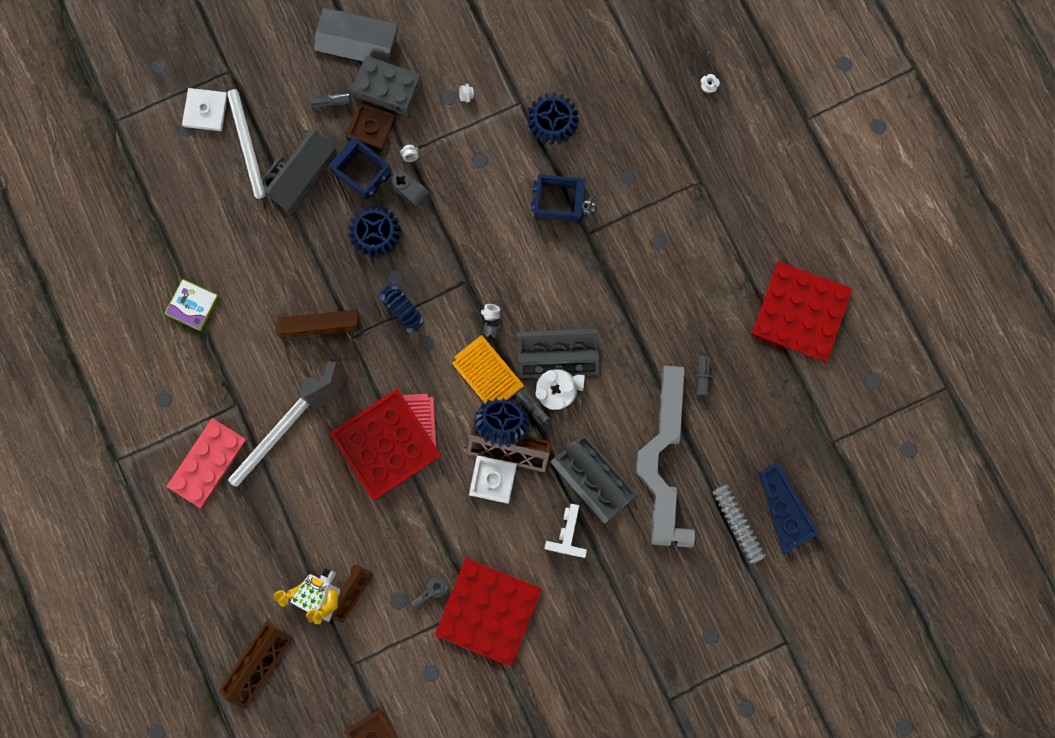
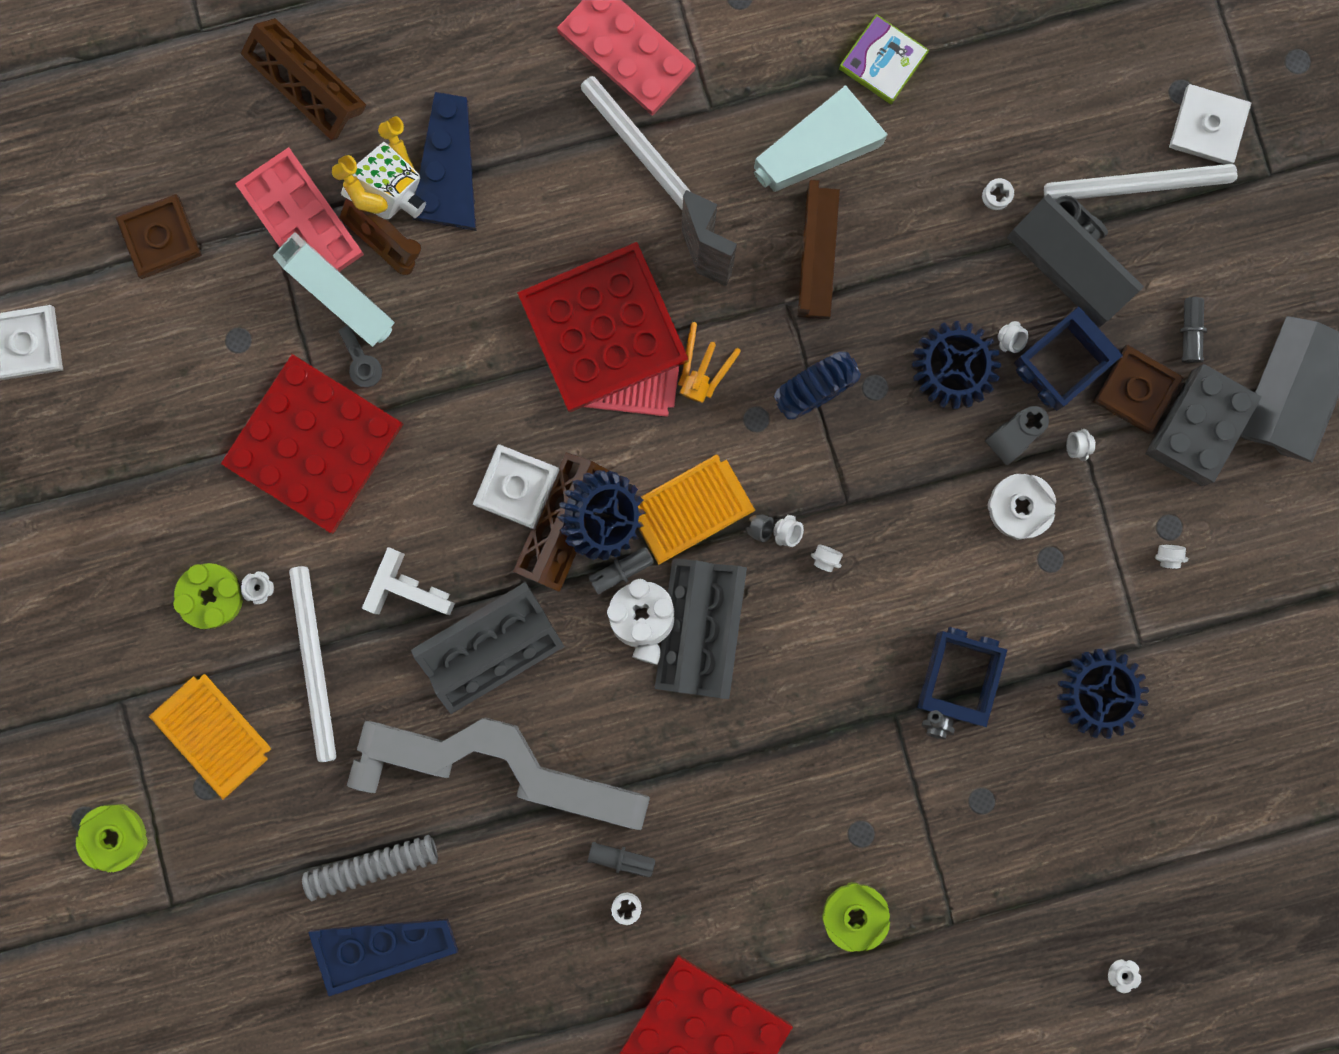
camera: 100 degrees right, 5 degrees up
none -> lime plate [76,804,148,872]
none -> light orange window [148,674,271,800]
none -> lime plate [173,563,243,629]
none -> coral plate [235,147,364,272]
none -> white plate [241,571,274,604]
none -> light aqua slope [273,232,395,347]
none -> white axle [289,566,336,762]
none -> dark blue wing [411,92,477,231]
none -> white bush [611,892,642,925]
none -> light orange plant [678,322,741,403]
none -> light aqua slope [754,85,888,192]
none -> white plate [811,545,843,572]
none -> lime plate [822,882,890,952]
none -> white bush [982,178,1014,210]
none -> white plate [987,474,1056,540]
none -> white plate [998,321,1028,353]

